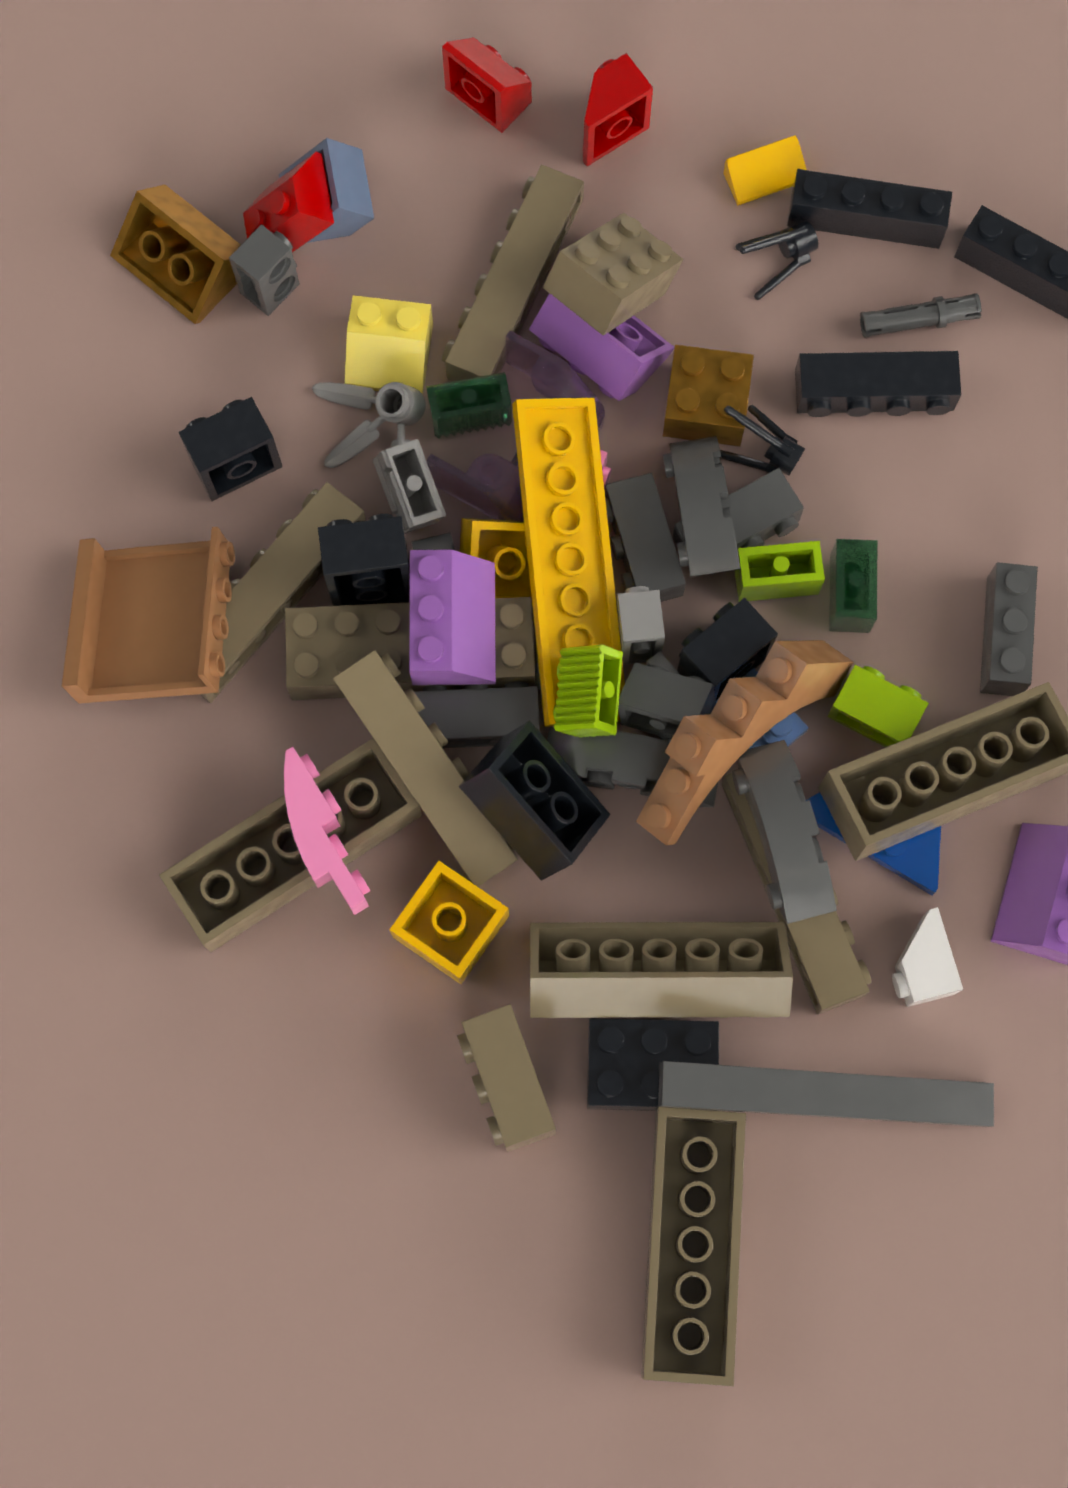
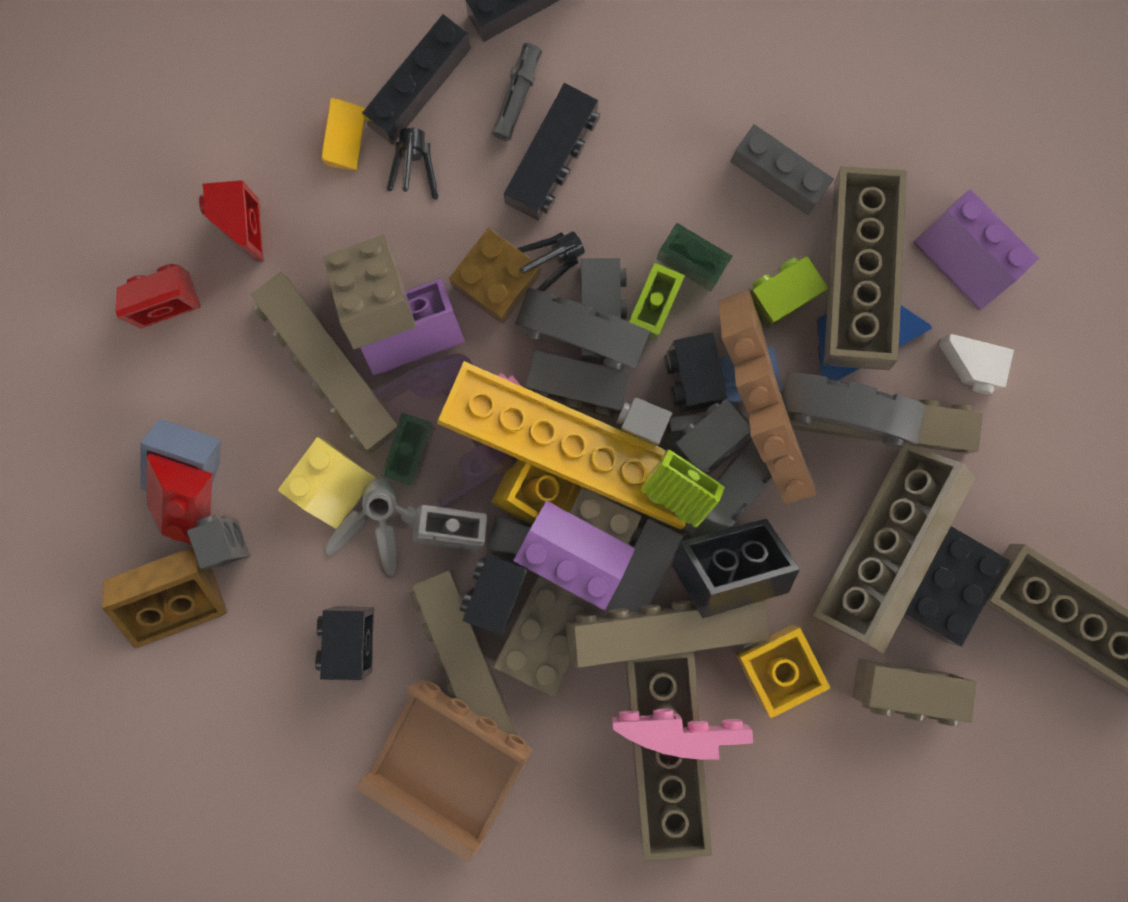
camera: 65 degrees left, 10 degrees up
dark grey tile [658,1061,994,1127] -> none

